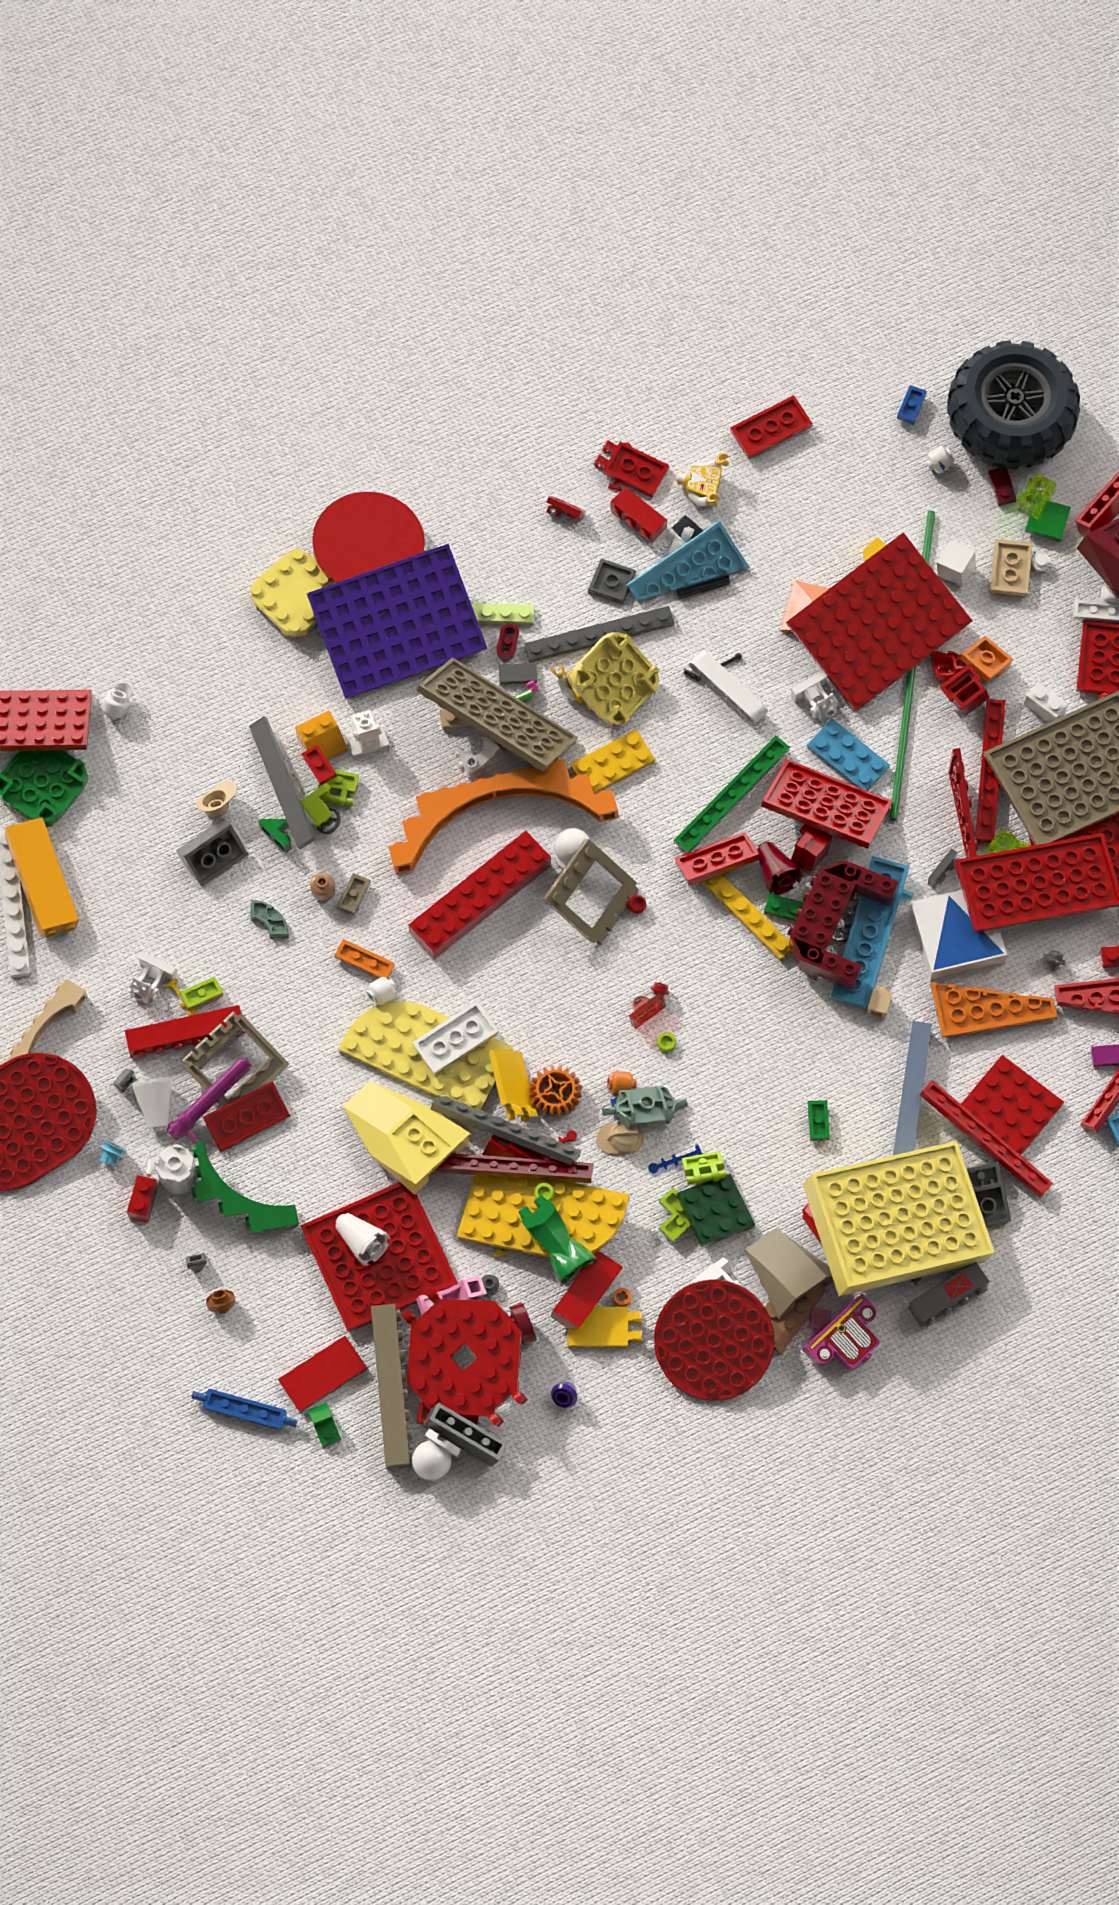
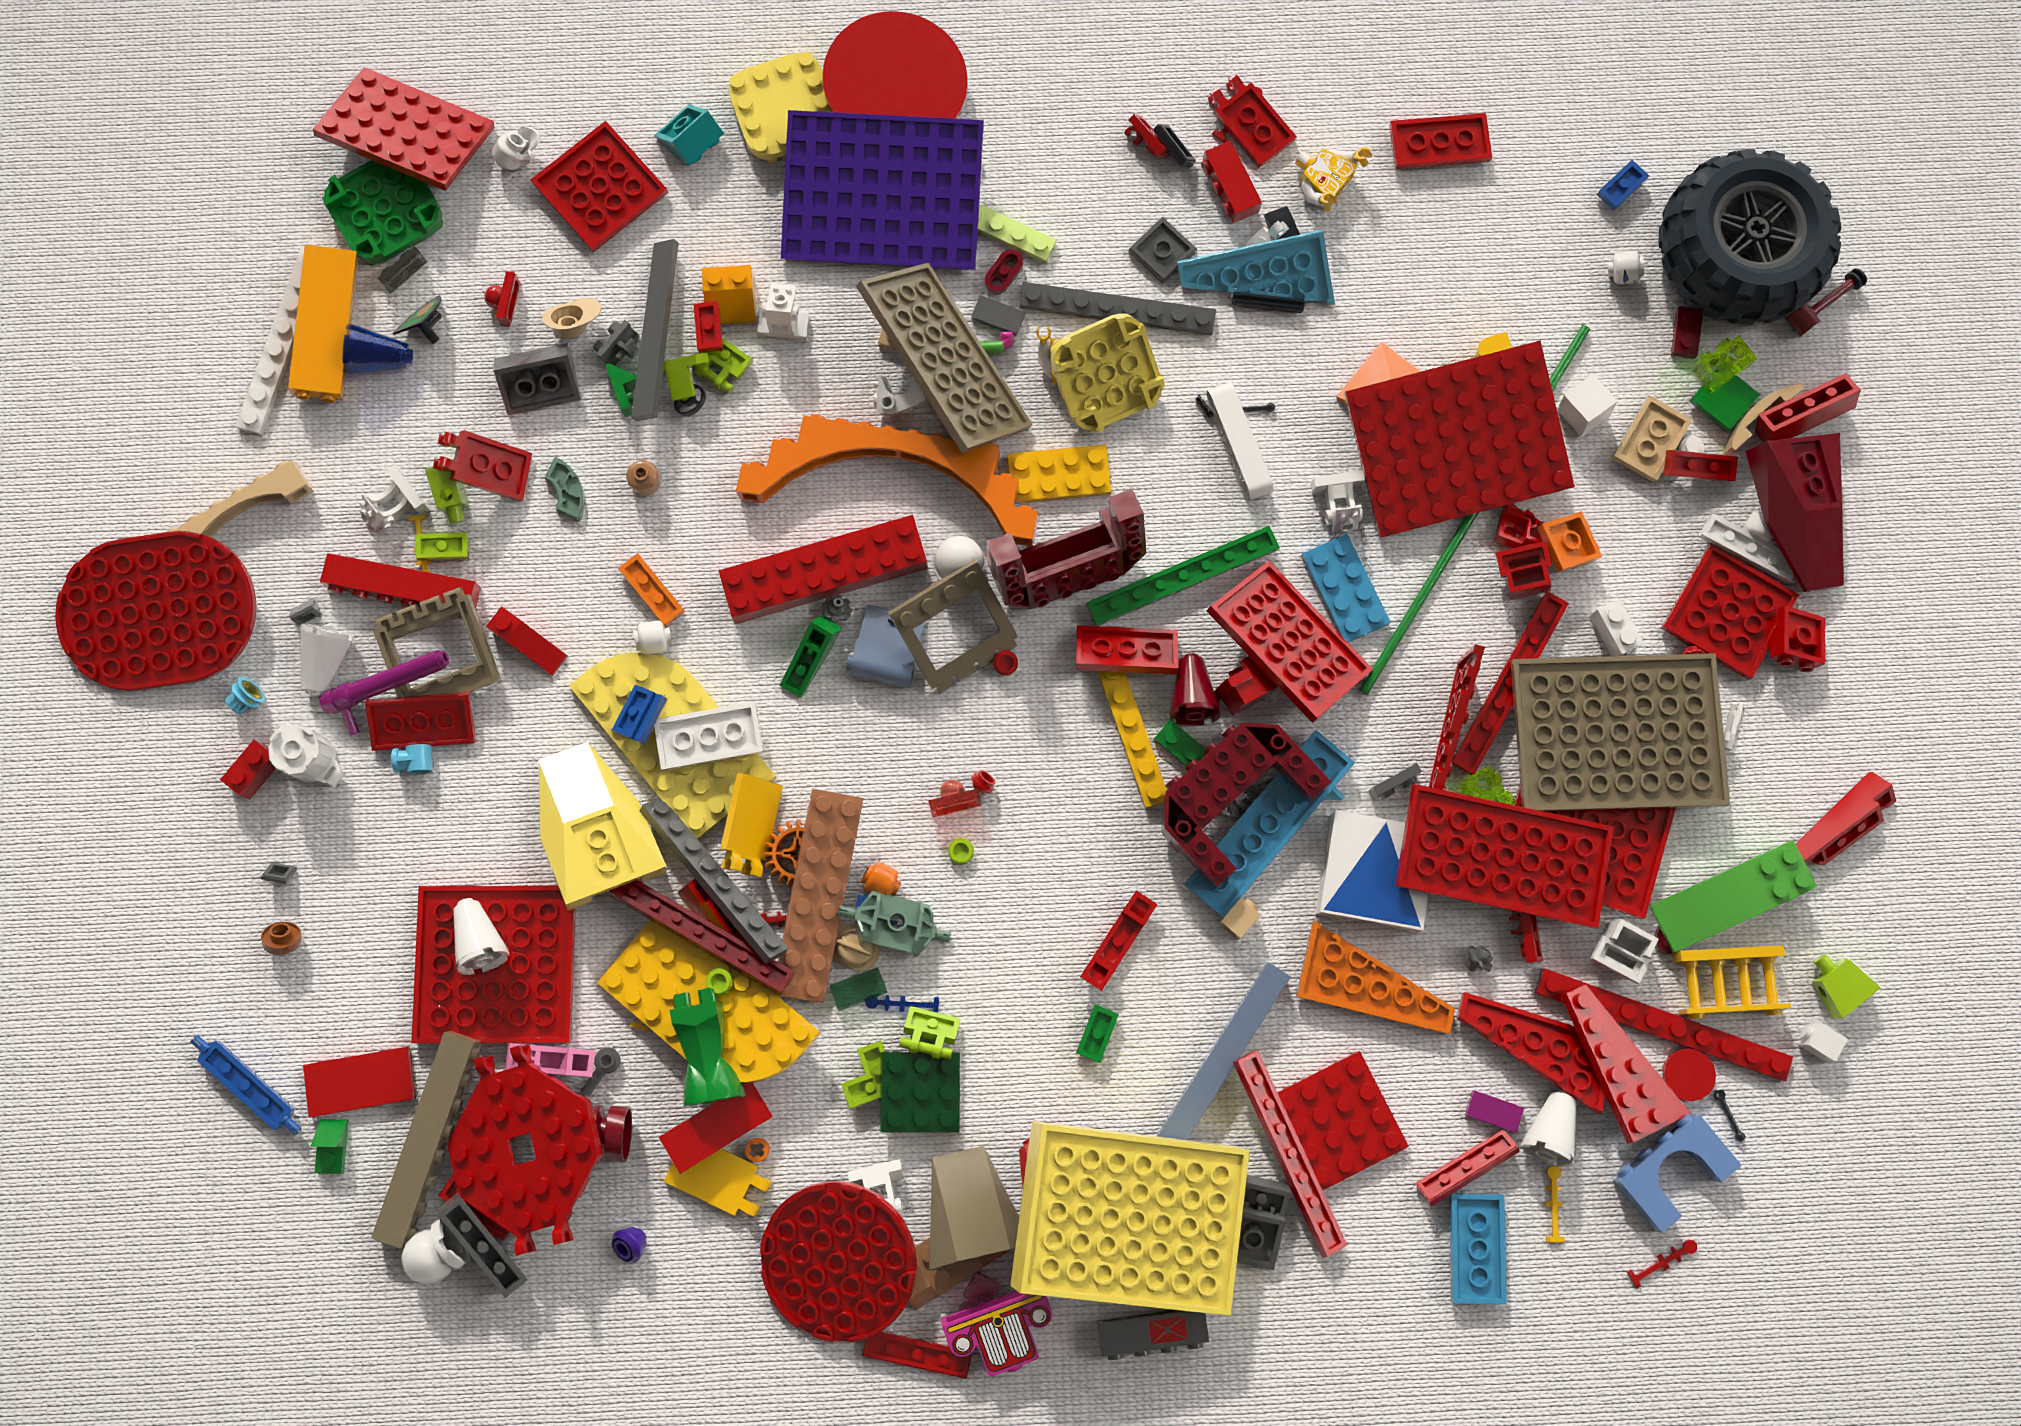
camera: 20 degrees right, 10 degrees up
green arch [191,1140,299,1233] -> none
dark tan plate [337,873,371,916] -> none
none -> clear blue cone [342,323,414,374]
none -> clear smoke plate [377,246,427,294]
none -> medium azure piece [391,744,433,774]
none -> black shield [393,295,442,344]
none -> lime torso [425,468,469,525]
none -> red tile [432,430,532,502]
none -> red tile [484,271,521,327]
none -> red slope [486,606,568,676]
none -> red plate [530,121,669,253]
none -> dark grey hips [593,320,640,366]
none -> blue plate [612,685,667,745]
none -> teal slope [654,104,725,165]
none -> nougat plate [776,788,864,1003]
none -> green slope [779,616,842,698]
none -> dark grey plant [821,595,852,623]
none -> clear green tile [830,967,888,1011]
none -> sand blue door [846,604,925,688]
none -> red tile [862,1331,972,1379]
none -> dark red wedge [985,489,1147,609]
none -> red slope [1080,890,1158,992]
none -> black tile [1153,124,1196,168]
none -> red plate [1509,913,1543,963]
none -> red plate [1664,450,1738,481]
none -> tan slope [1723,384,1804,456]
none -> dark red piece [1785,268,1867,337]

